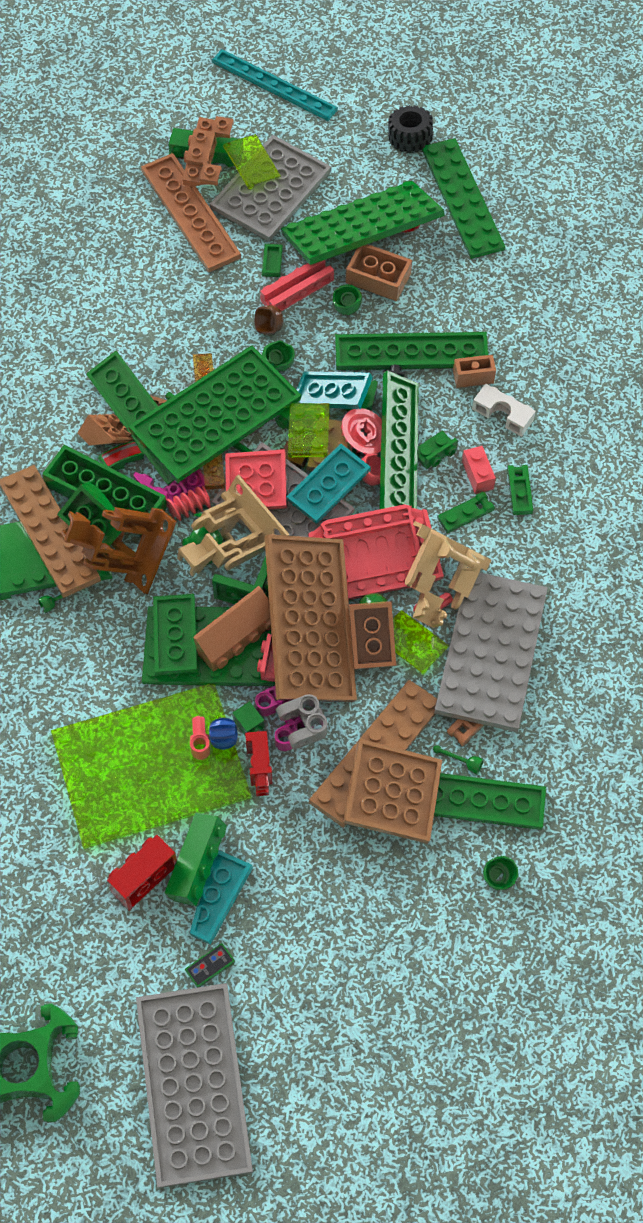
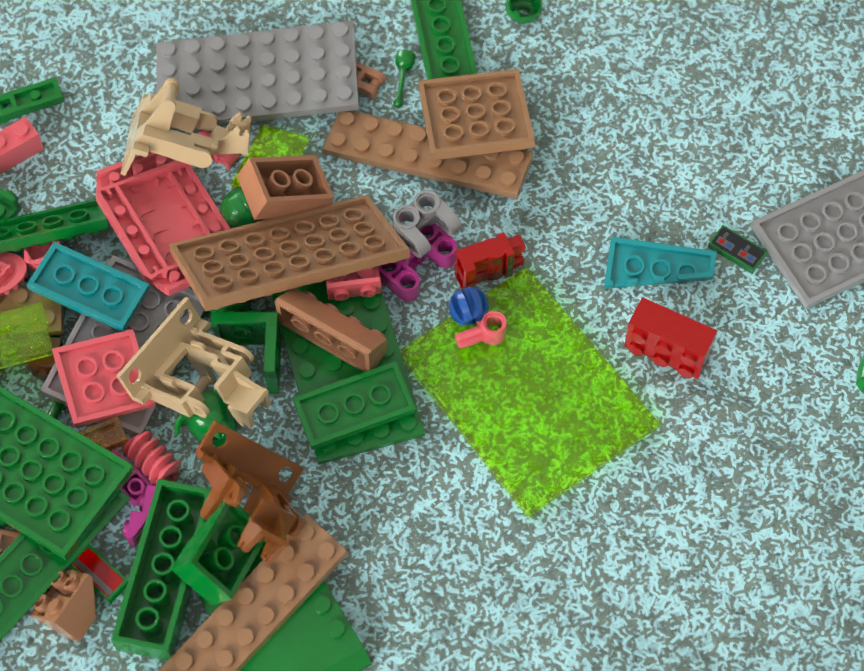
camera: 105 degrees left, 0 degrees up
green hinge [38,589,84,614] -> none
green brick [165,813,227,906] -> none
green brick [232,701,265,735] -> none
green plate [437,492,495,534] -> none

